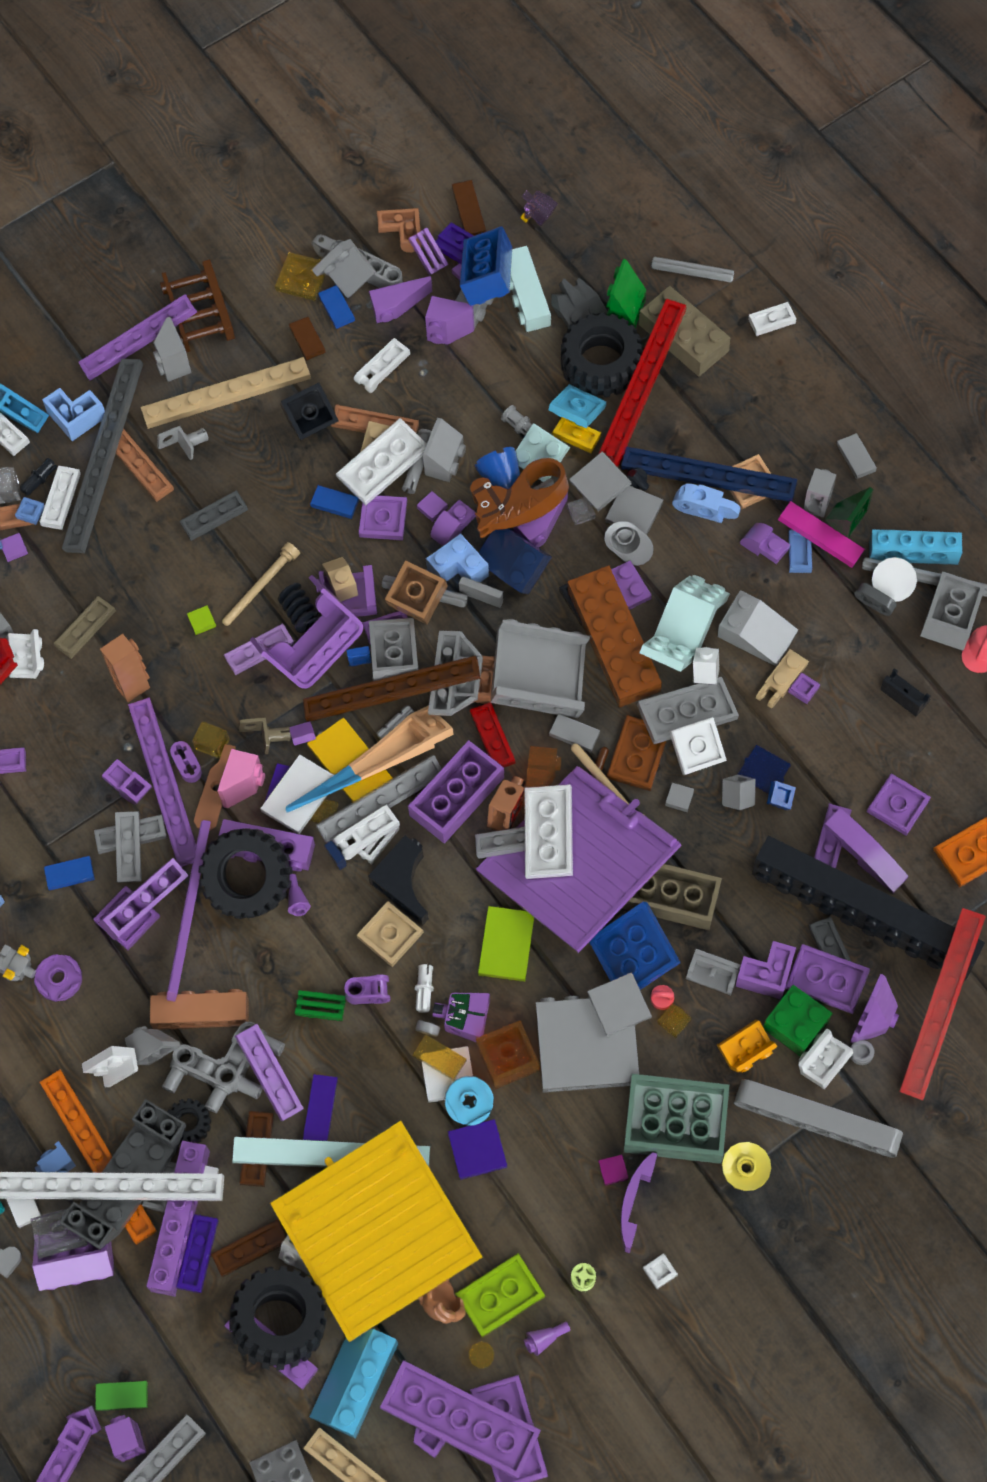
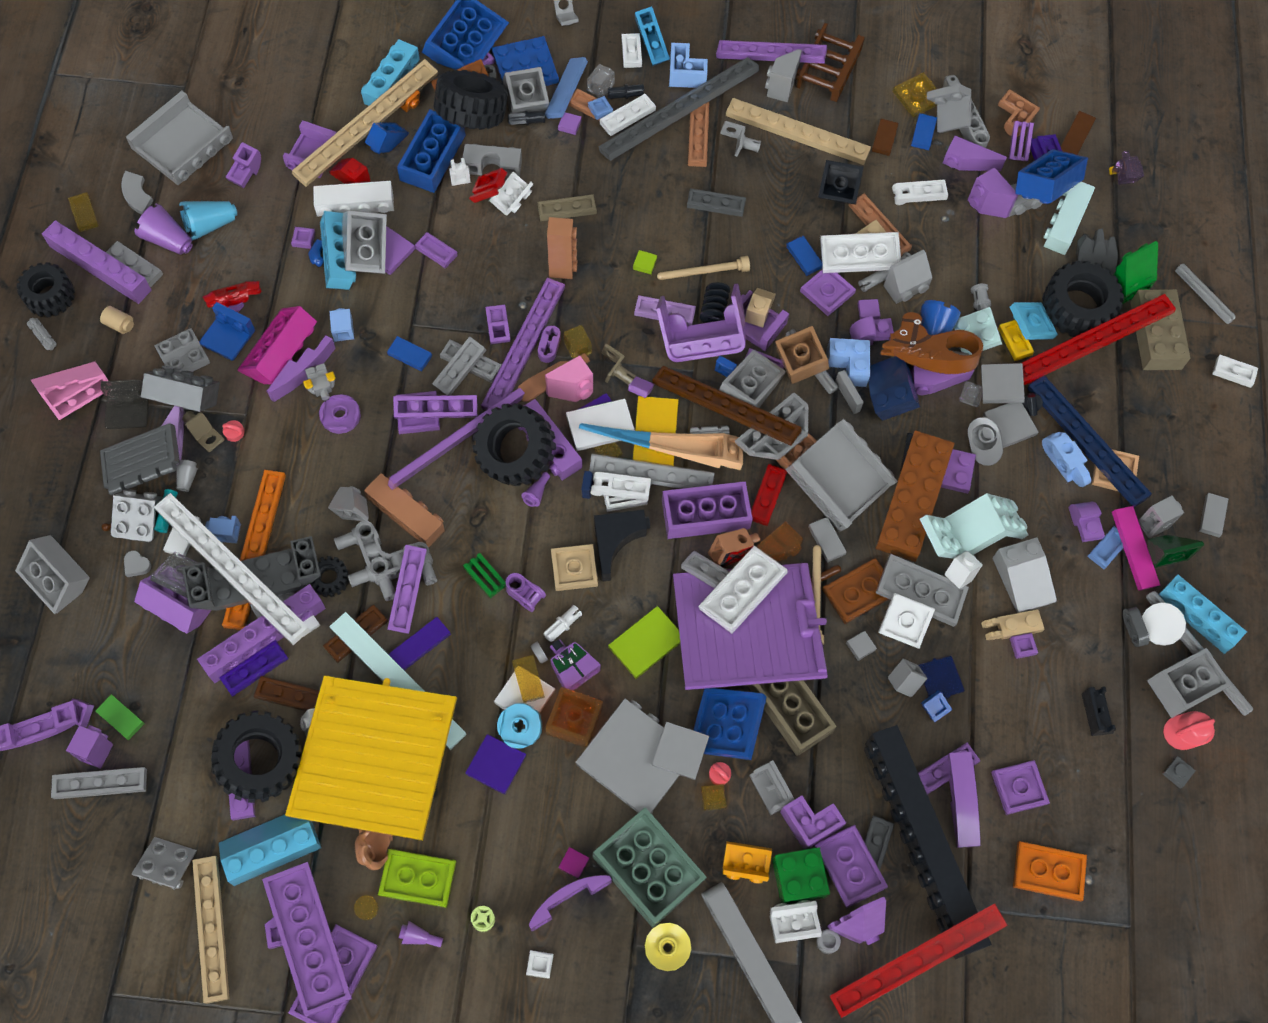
camera: 35 degrees right, 0 degrees up
white bracket [82,1046,138,1087] -> none

